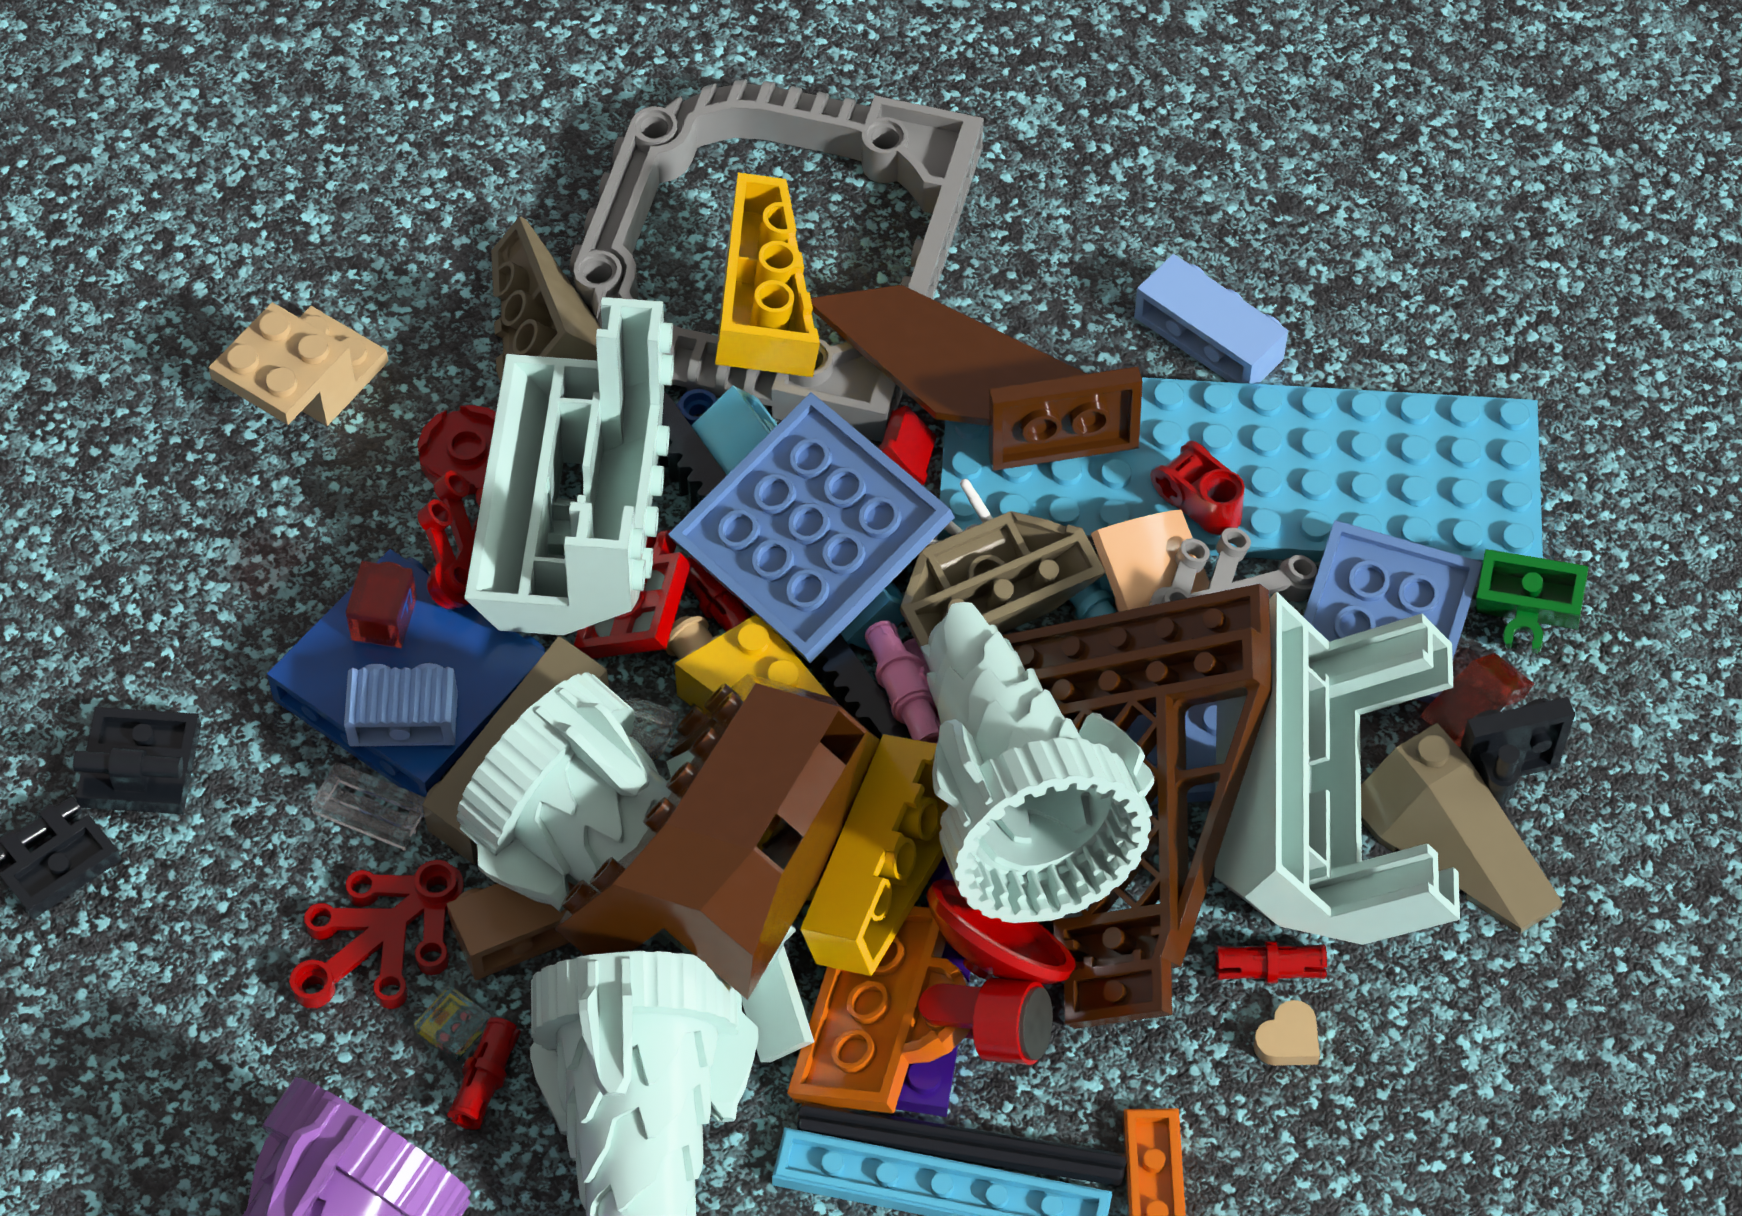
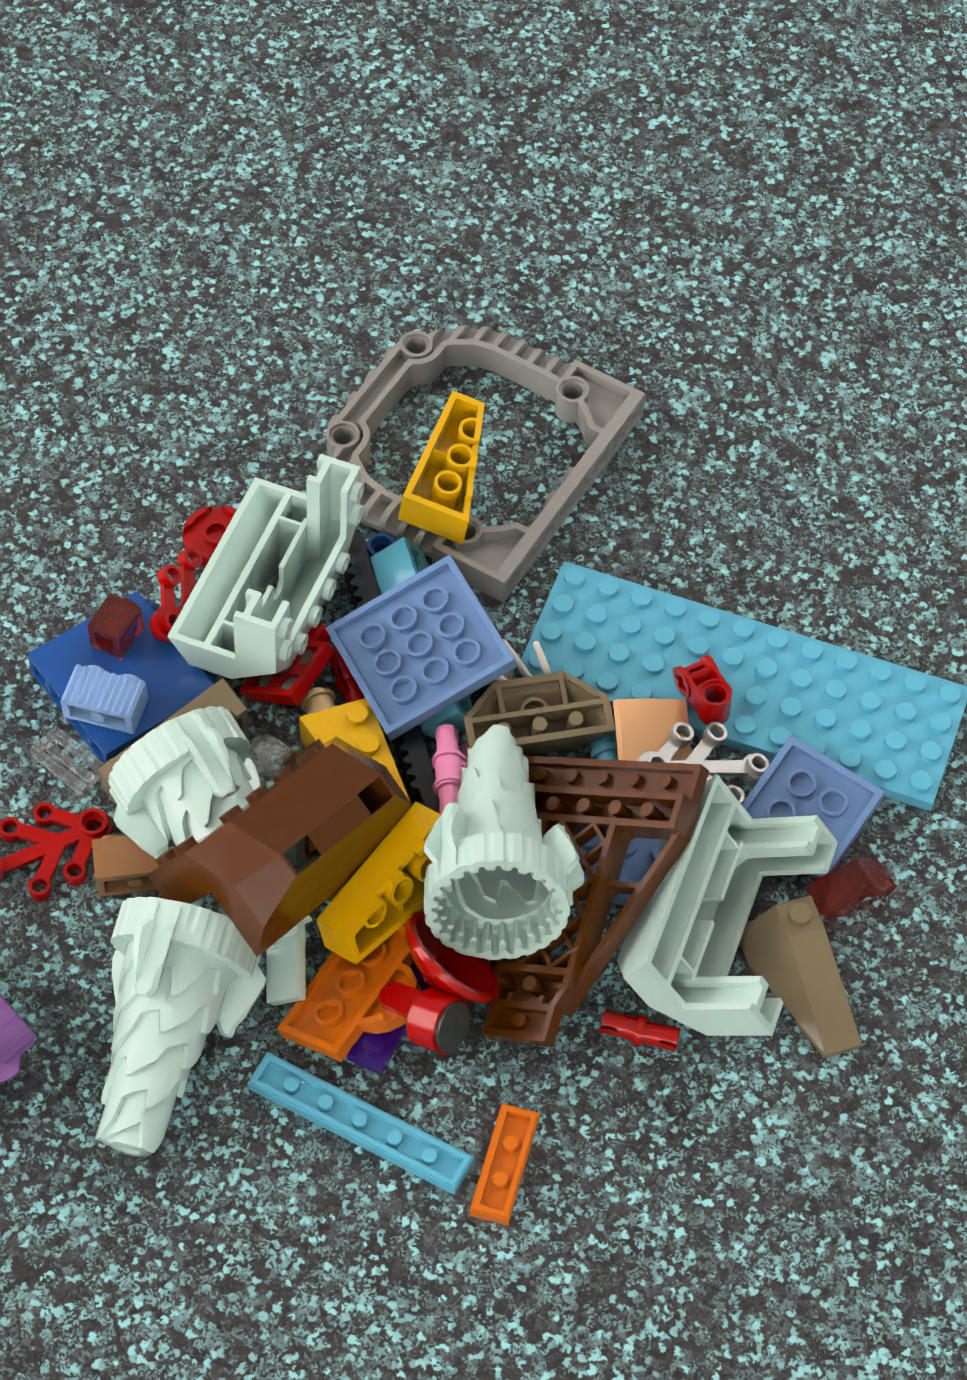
camera: 15 degrees right, 0 degrees up
tan bracket [208,302,389,426] -> none
clear light blue tile [414,985,491,1062] -> none
red pin [447,1017,521,1130] -> none
dark tan wedge [491,216,601,383] -> none
black axle [797,1102,1126,1186] -> none
reddish brown piece [811,284,1143,471] -> none
red tile [878,405,937,485] -> none
light blue brick [1134,253,1288,384] -> none
tan tile [1253,1000,1320,1066] -> none
black plate [1460,697,1575,811] -> none
green brick [1476,549,1588,654] -> none

